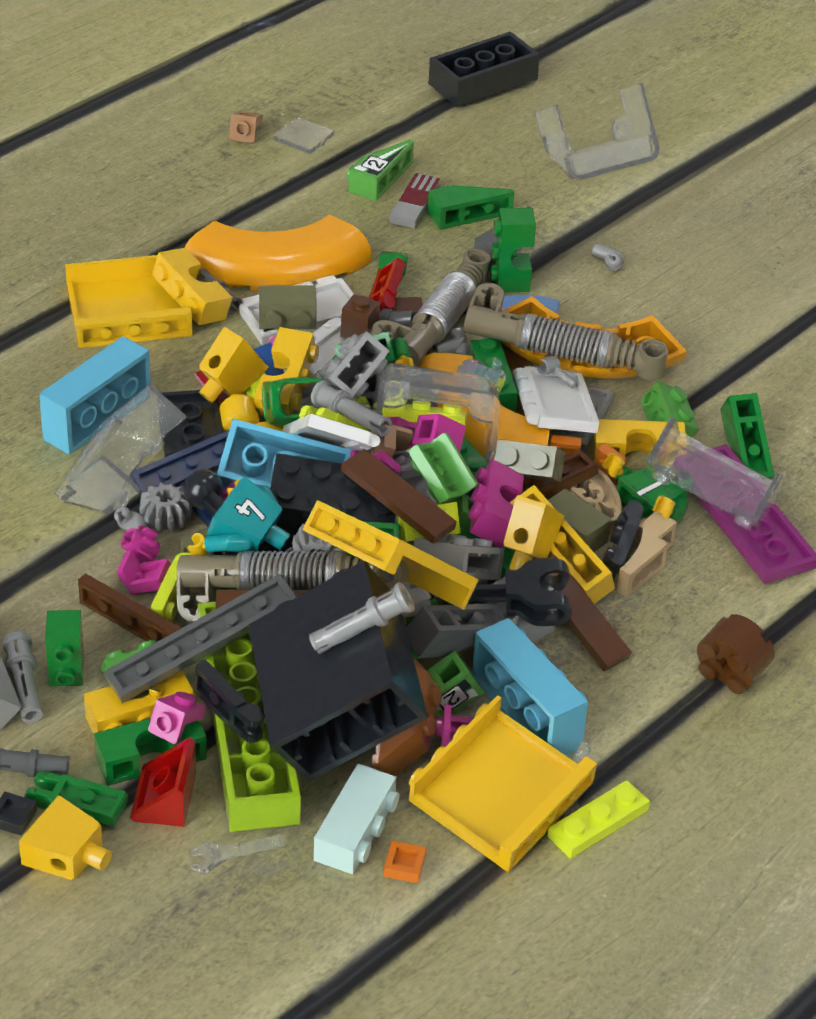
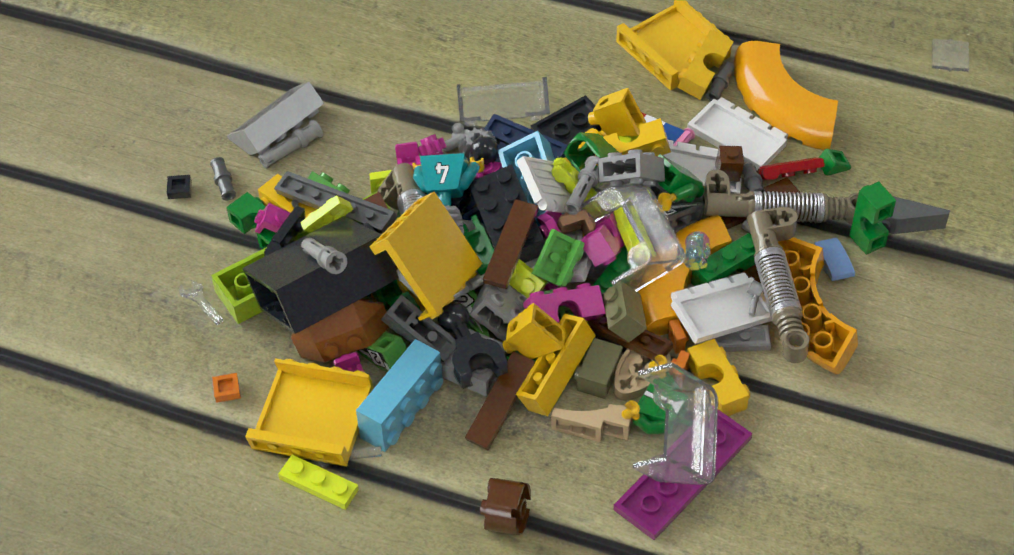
camera: 70 degrees right, 10 degrees up
yellow torso [19,795,112,880] -> none
green hinge [24,771,128,827] -> none
medium azure brick [39,336,151,455] -> none
green brick [45,610,85,686] -> none
reddish brown tile [78,573,181,642] -> none
red slope [130,737,196,827] -> none
medium nougat bracket [229,111,263,143] -> none
olive brick [259,285,317,329] -> none
light aqua brick [314,764,400,875] -> none
bright green slope [347,140,414,201] -> none
light grey tile [389,173,440,229] -> none
green slope [427,185,514,230] -> none
light grey arm [592,243,624,271] -> none
black hinge [601,500,644,580] -> none
bright green bracket [641,380,699,437] -> none
green slope [720,393,775,480] -> none
none -> neon yellow plate [300,195,353,233]

